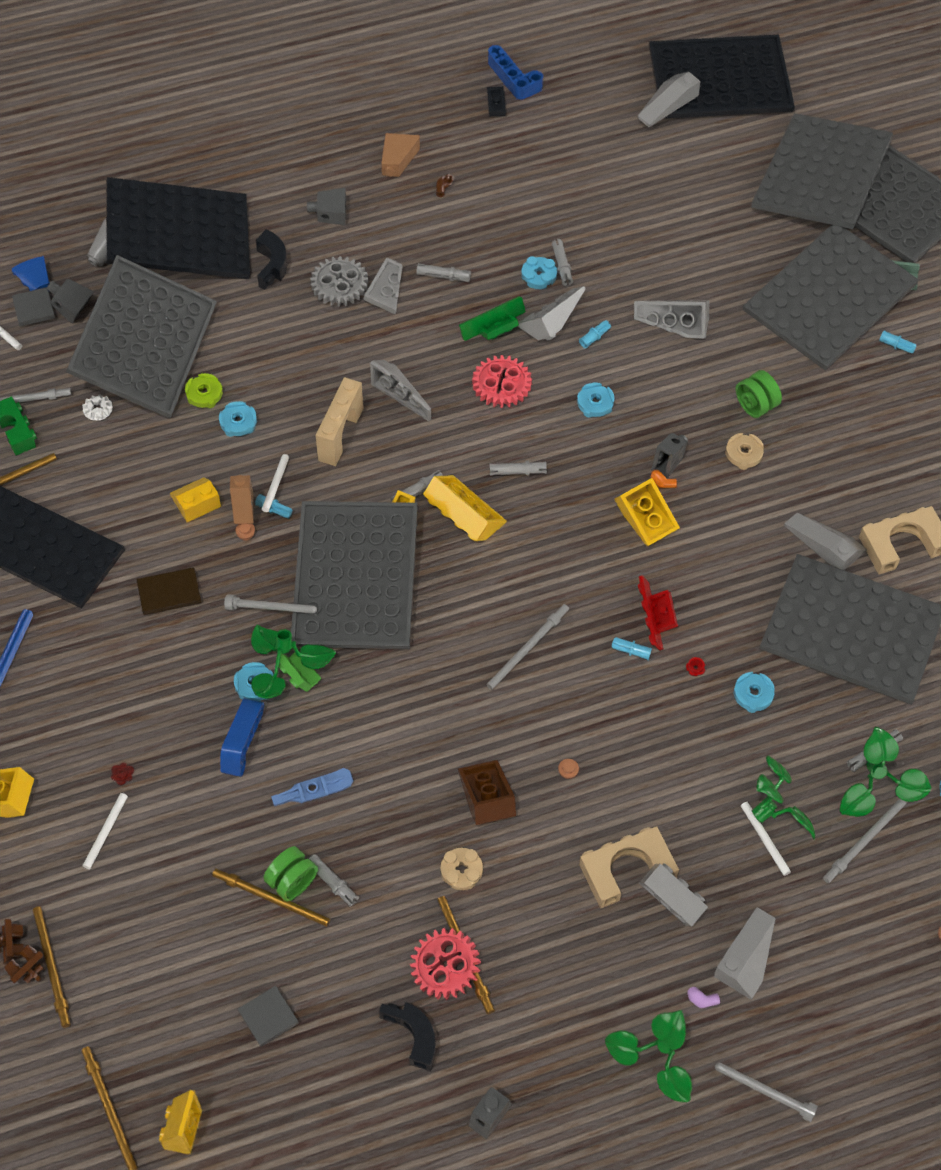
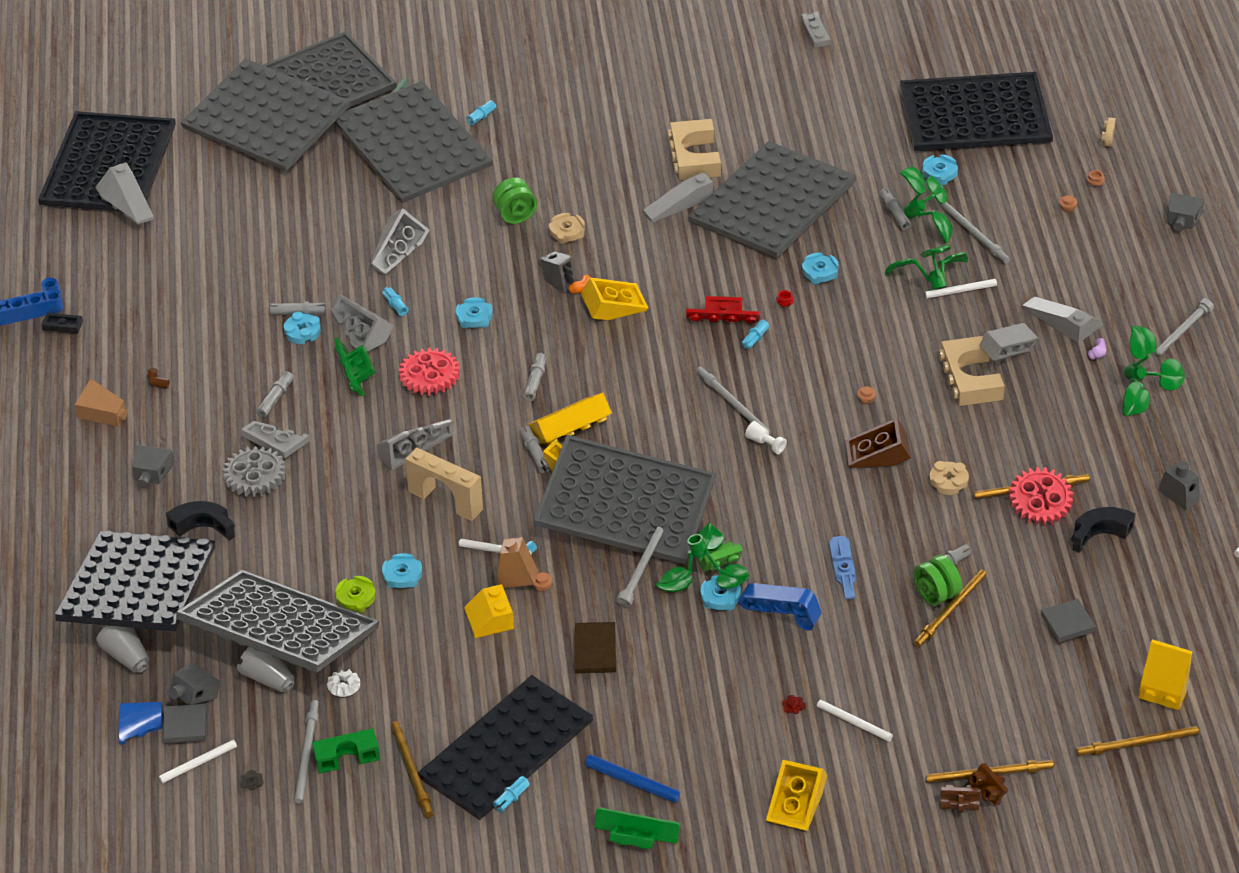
camera: 75 degrees left, 15 degrees down
none -> white piece [745,421,787,454]

